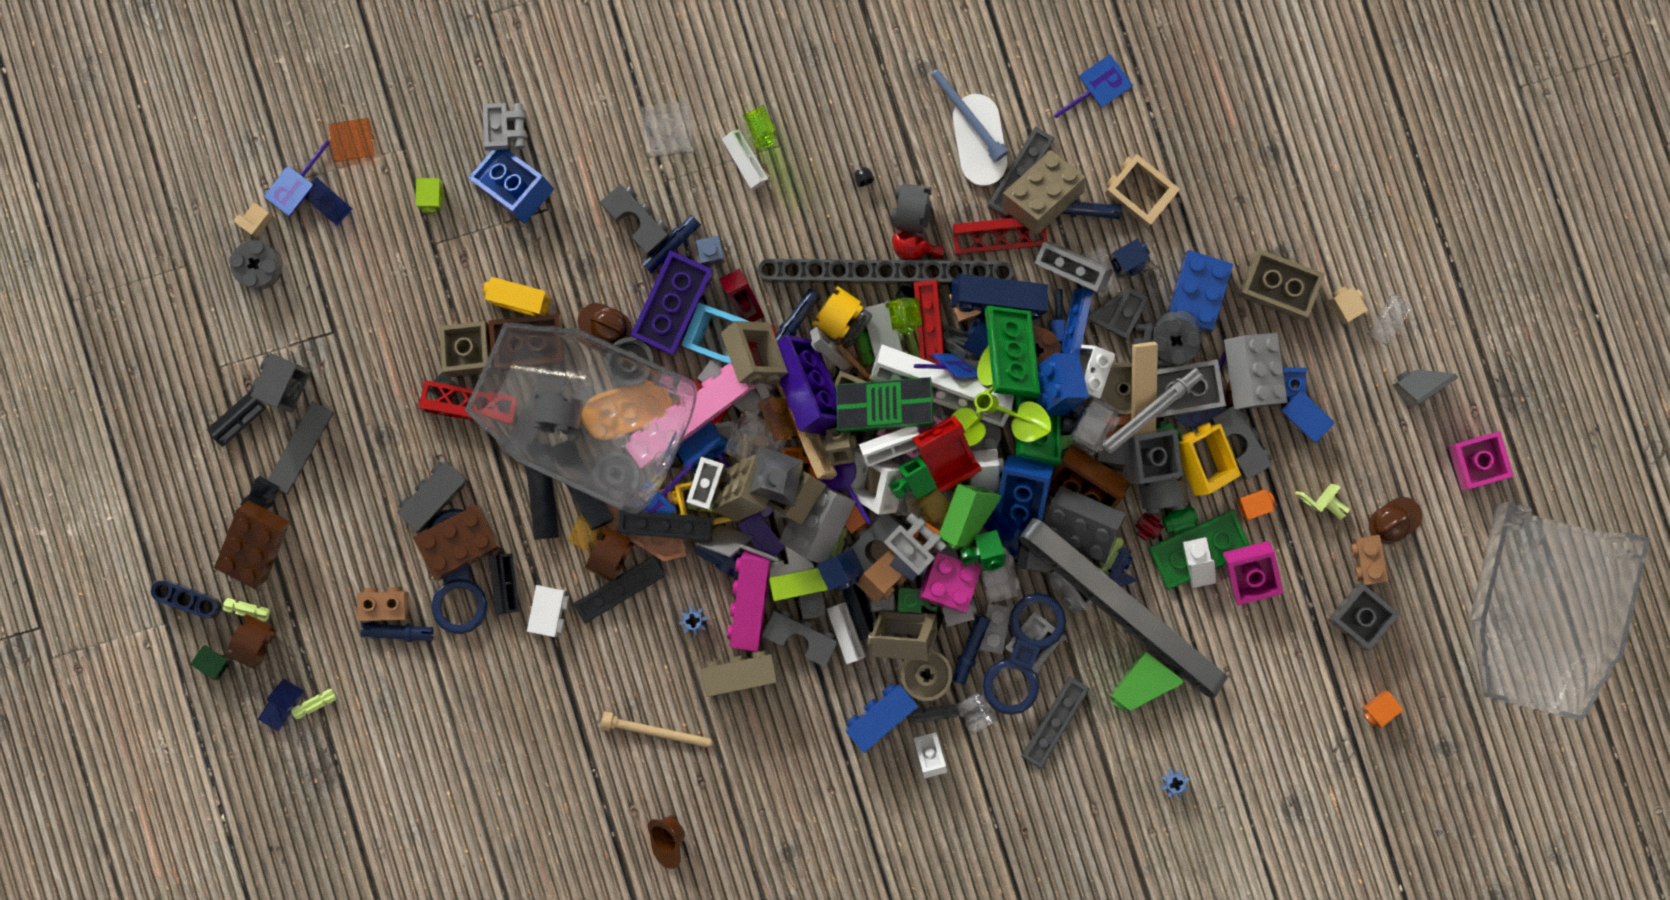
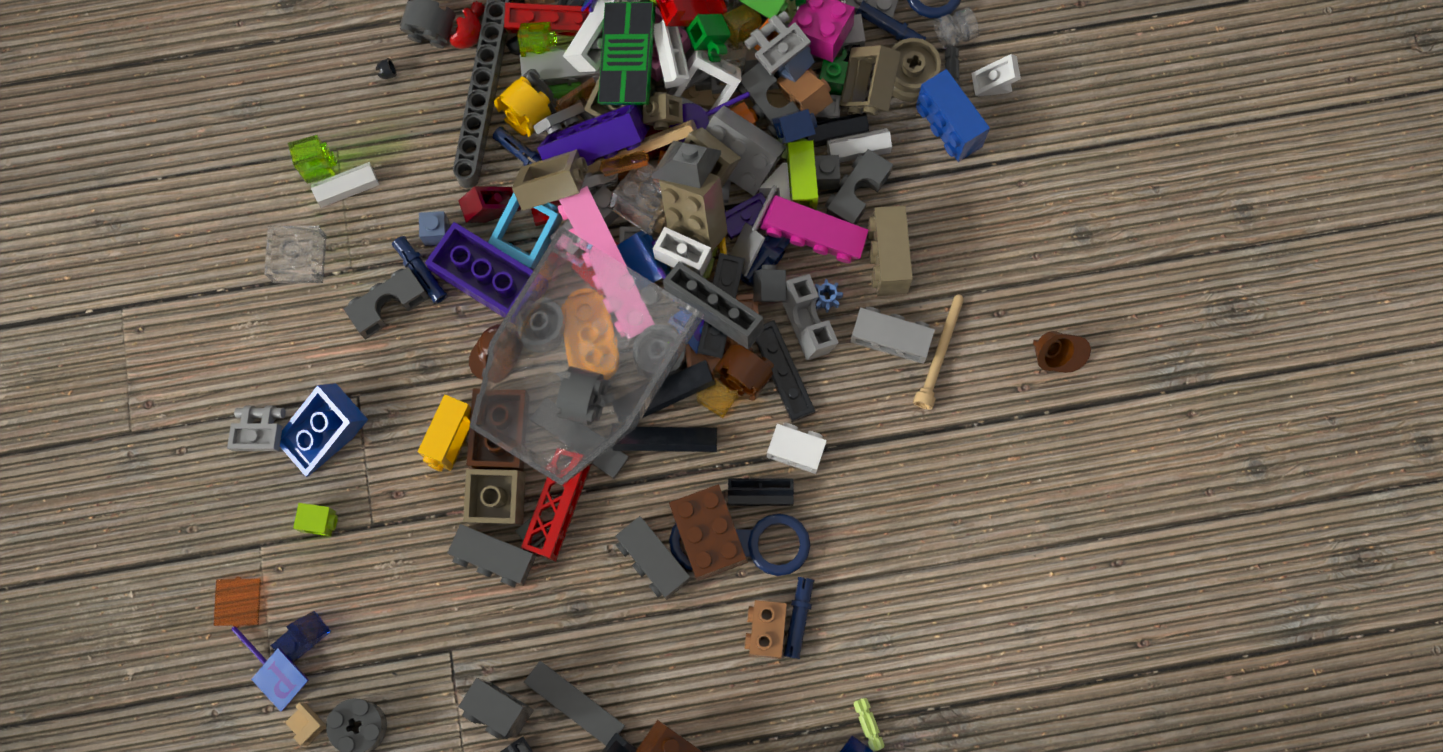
camera: 80 degrees left, 10 degrees down
none -> dark grey brick [447,524,536,588]
none -> dark grey brick [663,262,764,349]
none -> dark grey brick [753,265,786,302]
none -> light grey arch [782,274,839,361]
none -> light grey brick [850,307,935,364]

